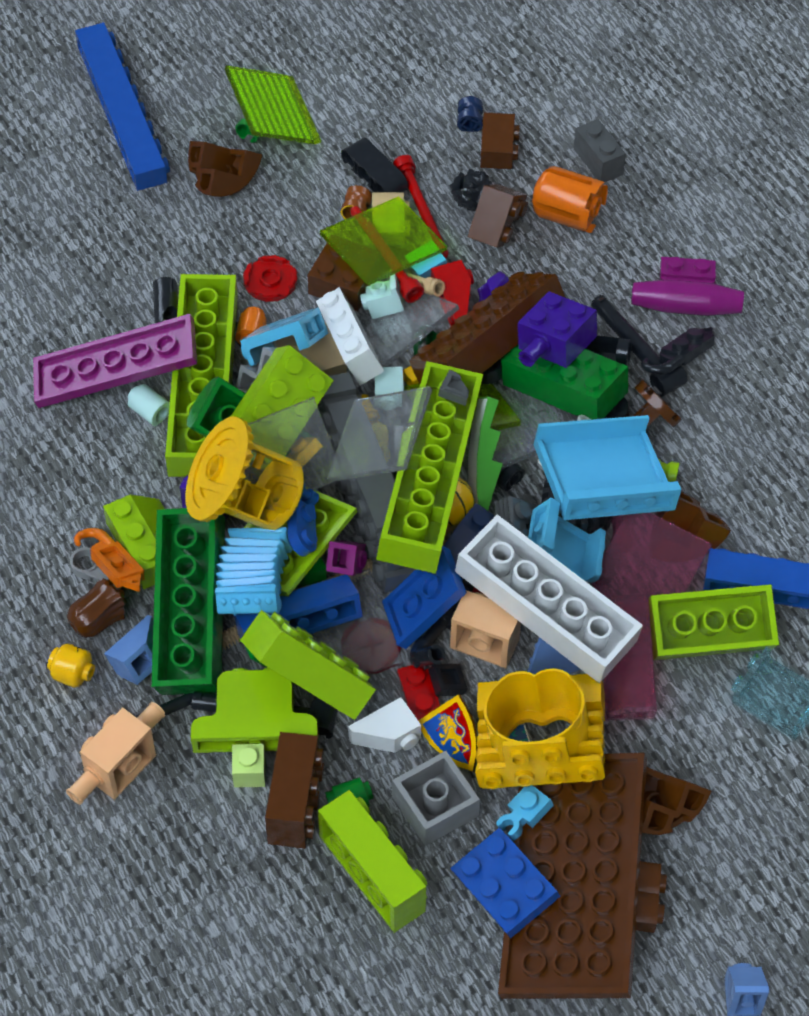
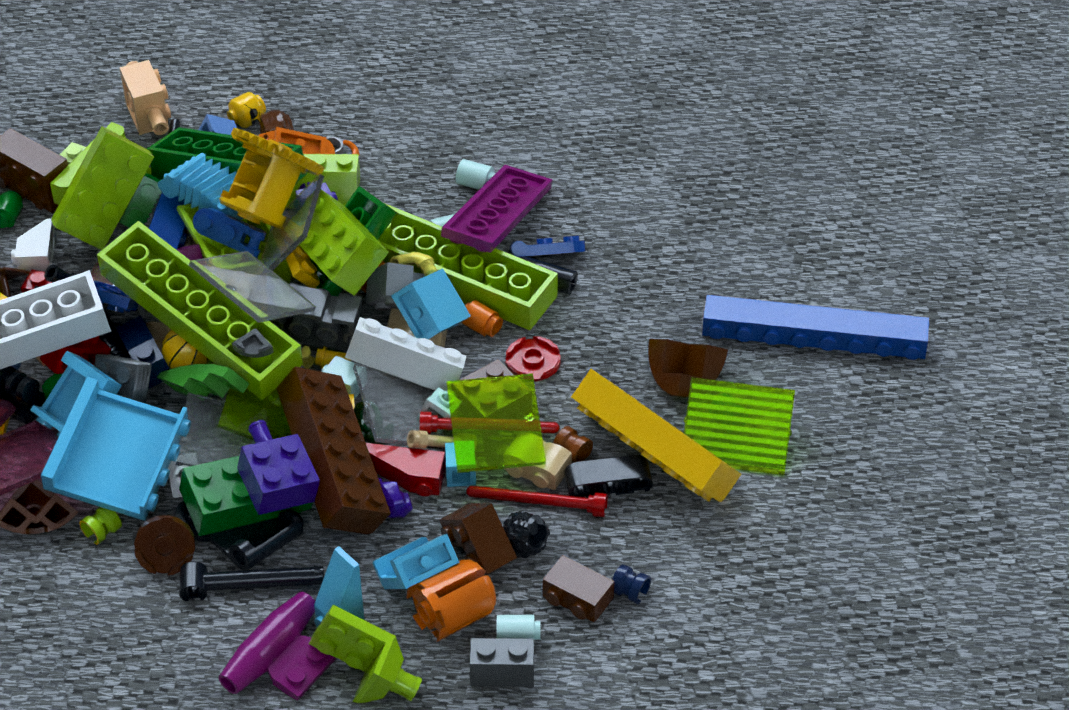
camera: 120 degrees right, 10 degrees down
black plate [641,327,714,375] -> none
none -> lime plate [309,605,422,703]
none -> medium azure slope [314,546,364,627]
none -> medium azure panel [372,534,460,589]
none -> light yellow piece [390,252,437,276]
none -> light aqua brick [456,159,496,190]
none -> light aqua brick [497,615,541,640]
none -> blue plate [509,236,586,257]
none -> yellow brick [571,369,742,502]

